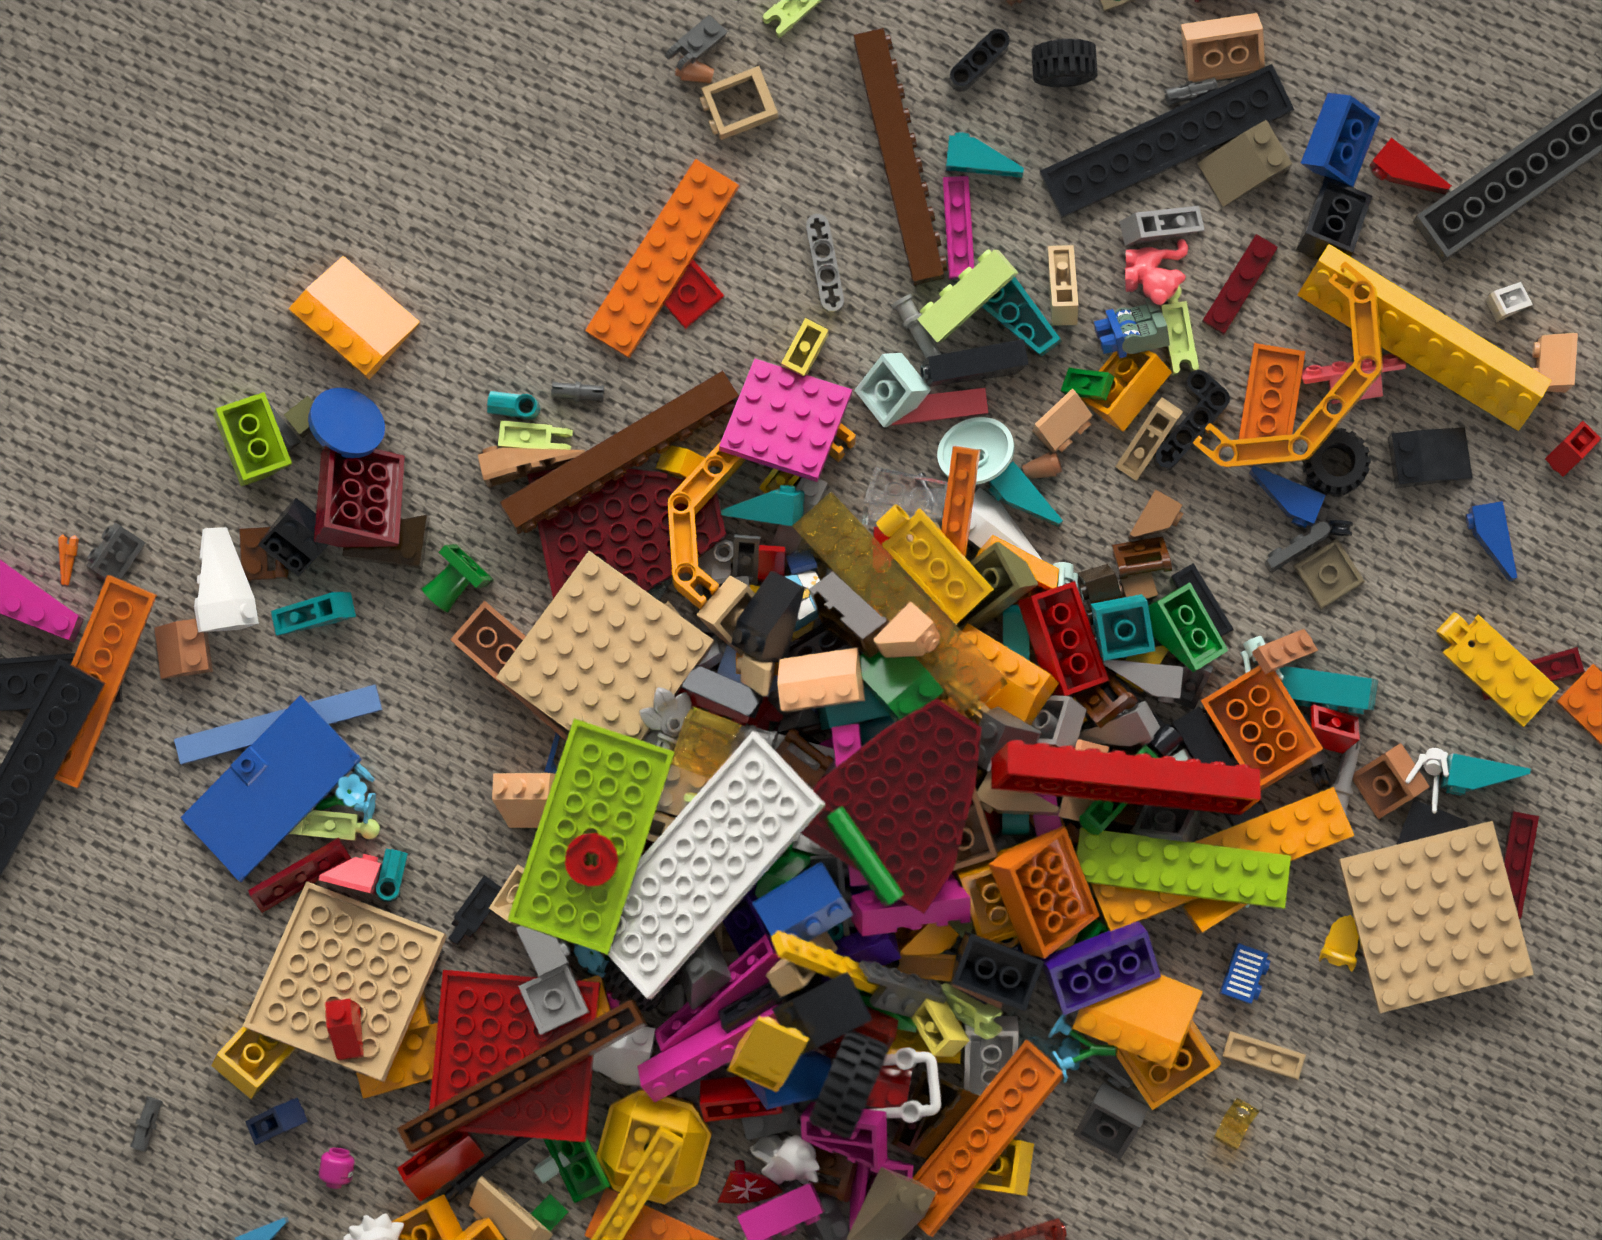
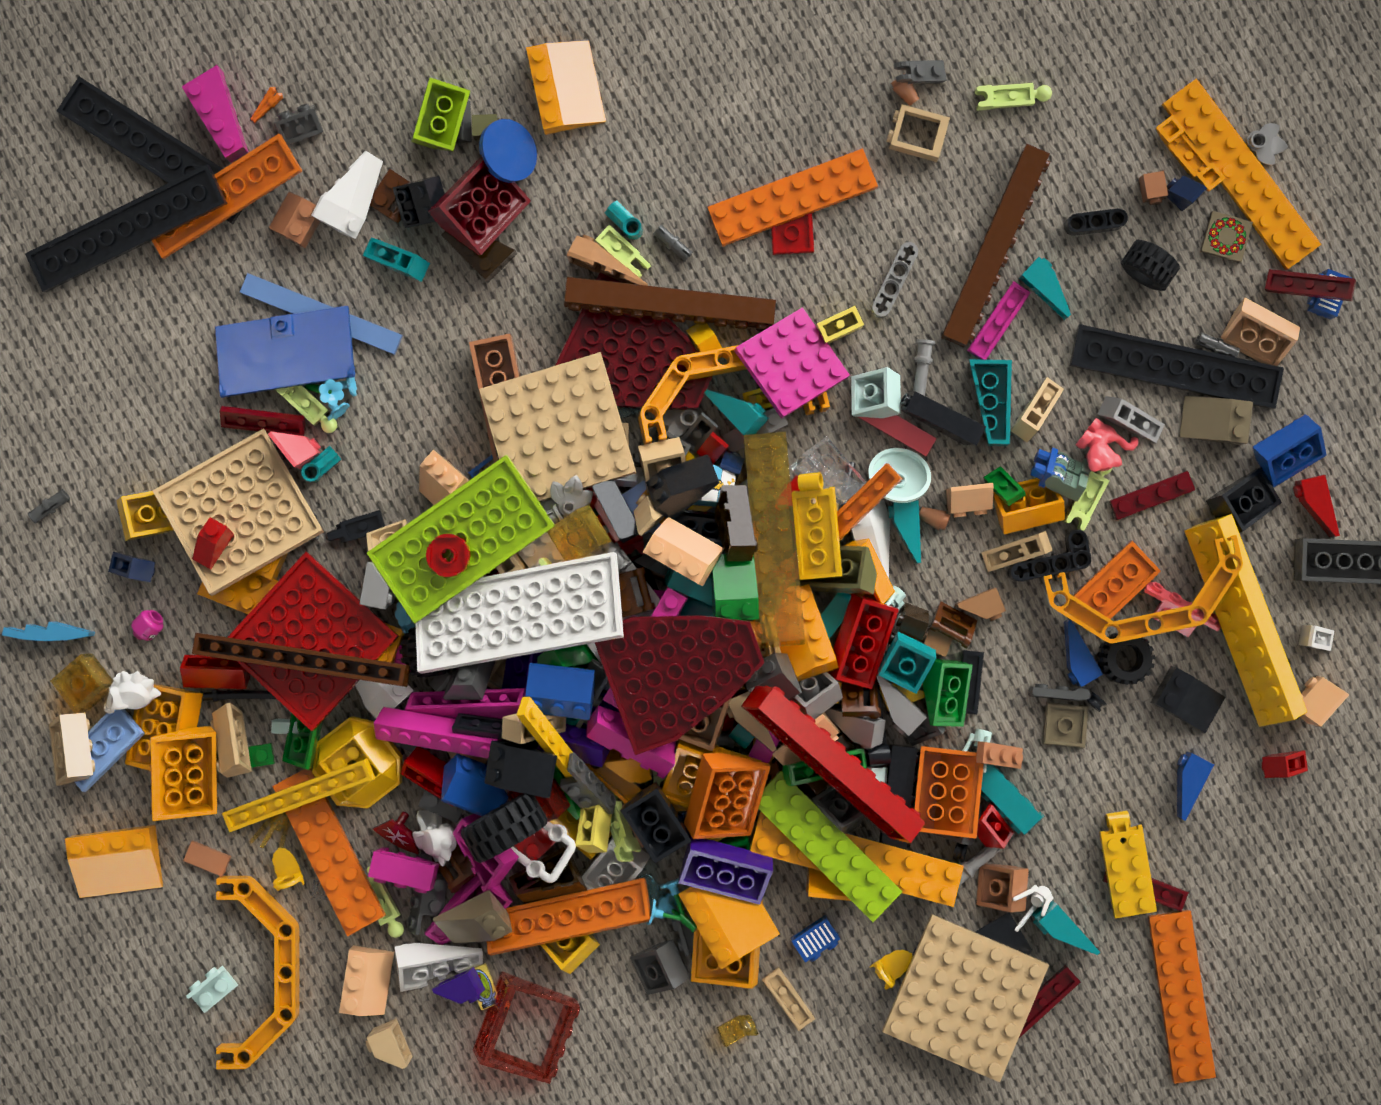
camera: 35 degrees right, 5 degrees up
green plant [421,544,494,613] -> none
light grey plate [519,964,590,1035] -> none
yellow slope [728,1016,809,1092] -> none
green brick [824,806,904,907] -> none
light nougat slope [873,602,941,658] -> none
yellowish green brick [917,249,1018,343] -> none

